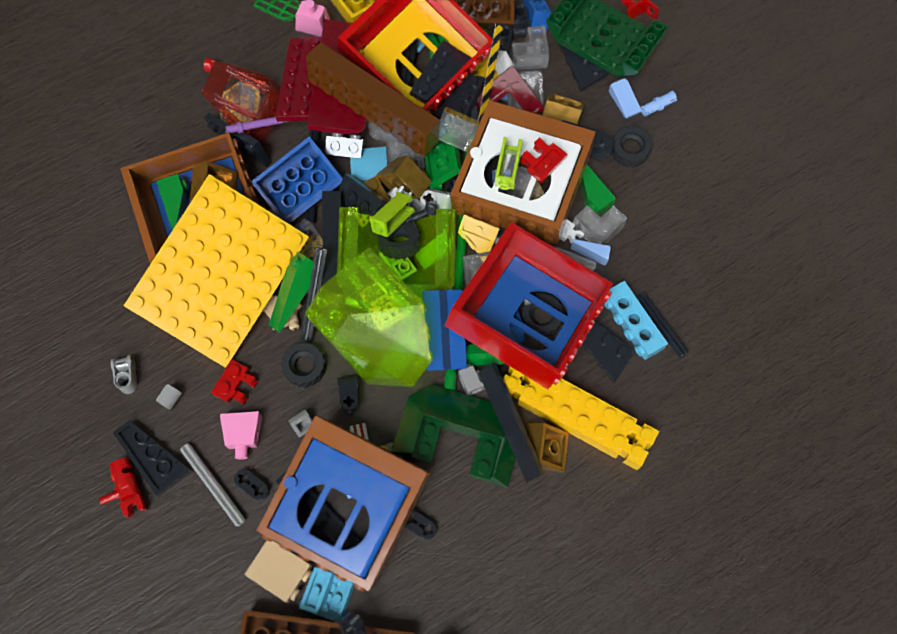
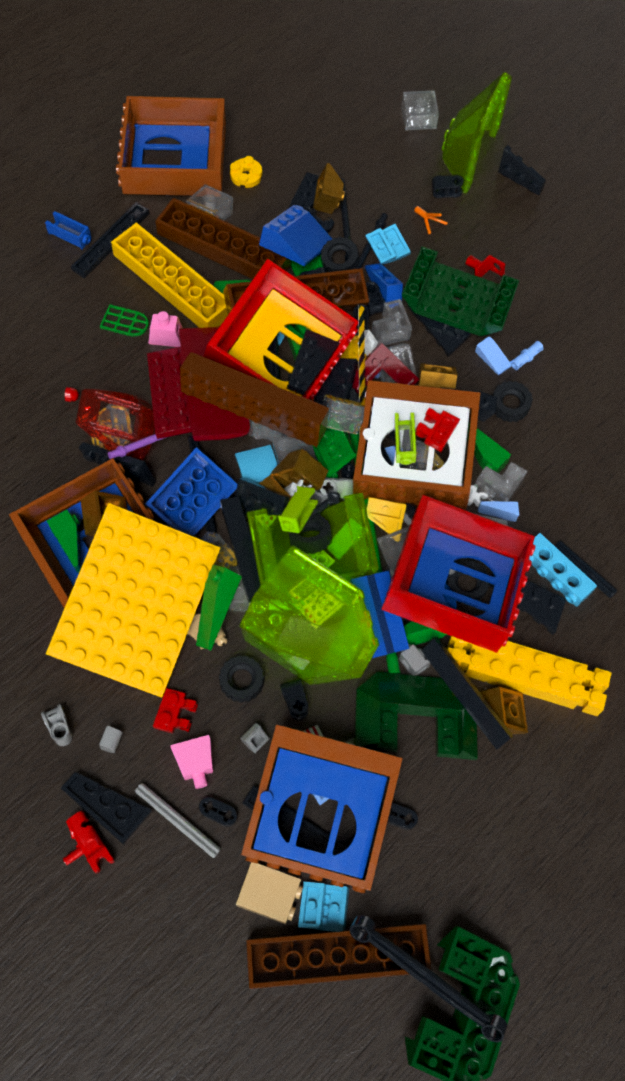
camera: 15 degrees left, 5 degrees down
black axle [301,247,328,341] -> none
bracket [325,133,366,158] -> none

